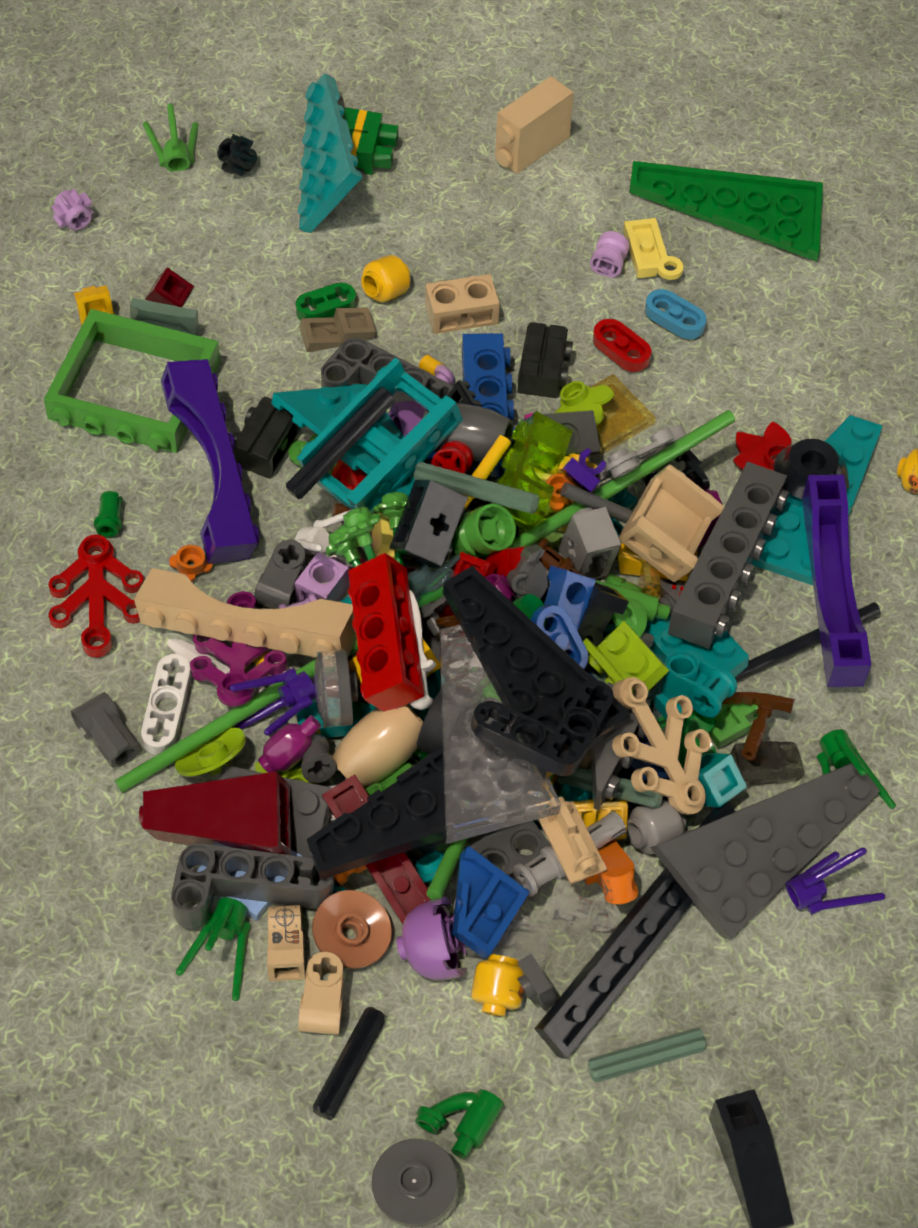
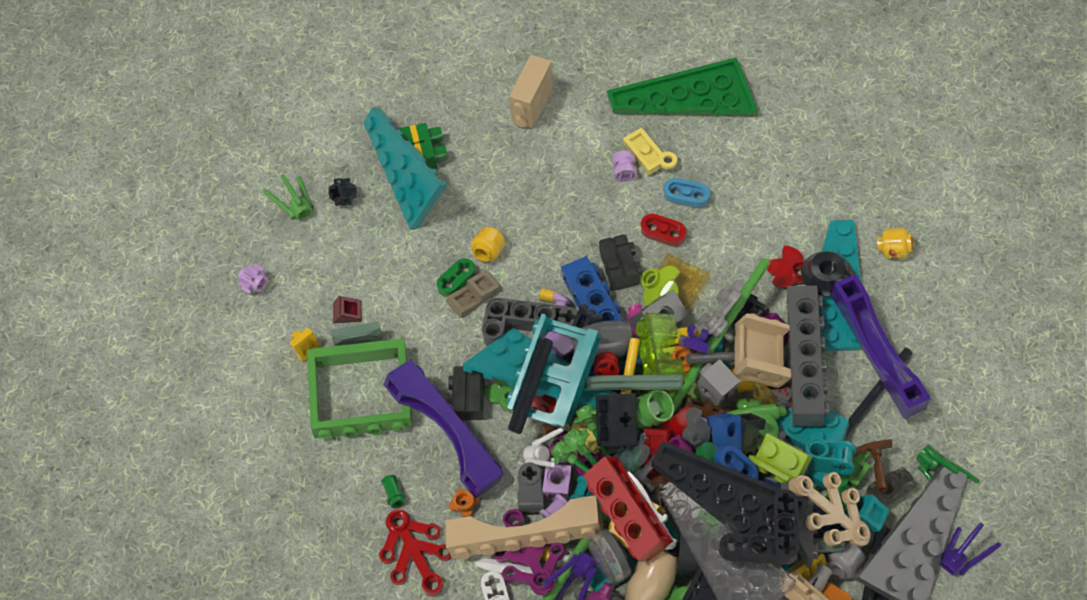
camera: 15 degrees left, 5 degrees up
tan brick [425,274,500,334] -> none

